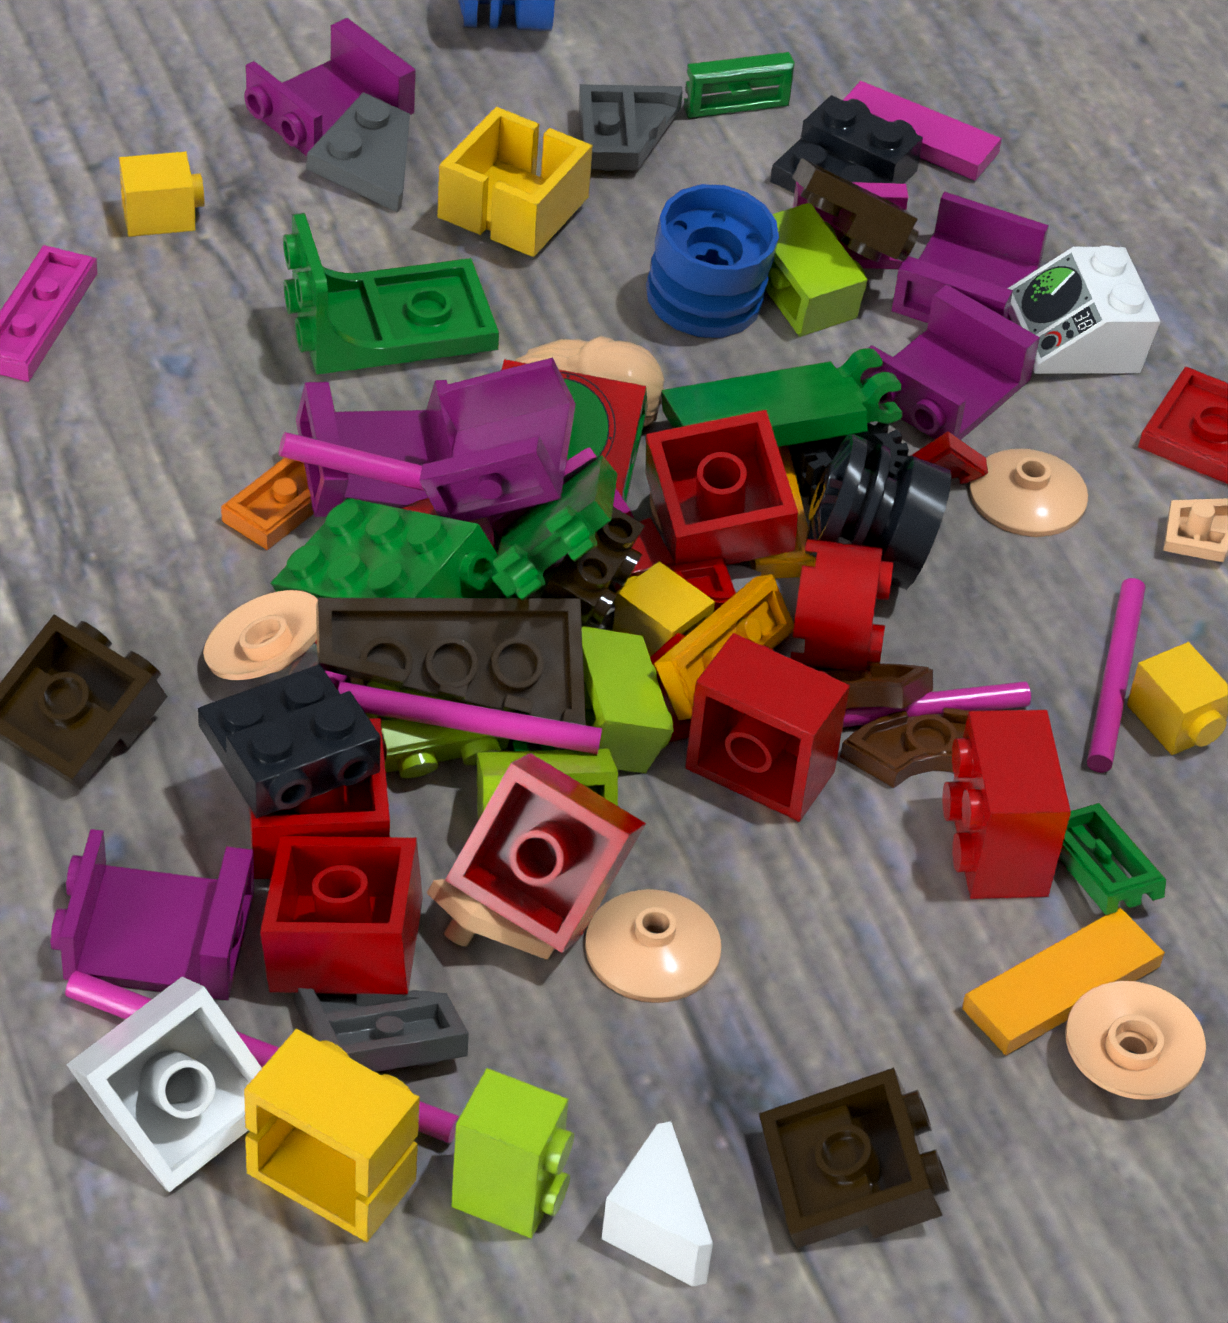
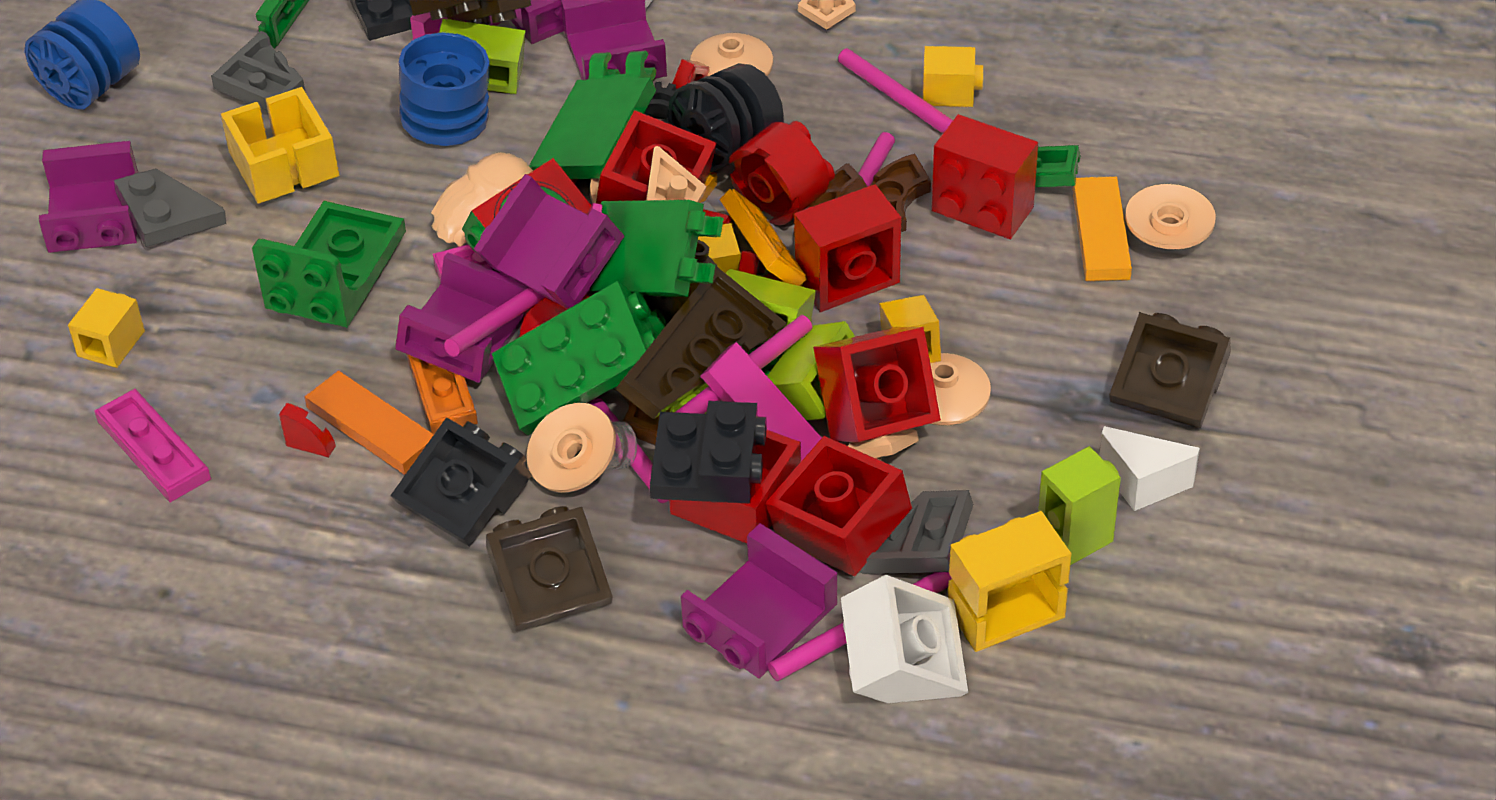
camera: 50 degrees left, 0 degrees up
none -> red tile [279,403,336,458]
none -> orange tile [304,370,434,475]
none -> black plate [390,417,532,547]
none -> light nougat piece [646,146,706,202]
none -> dark pink tile [700,342,821,461]
none -> yellow brick [879,295,941,363]

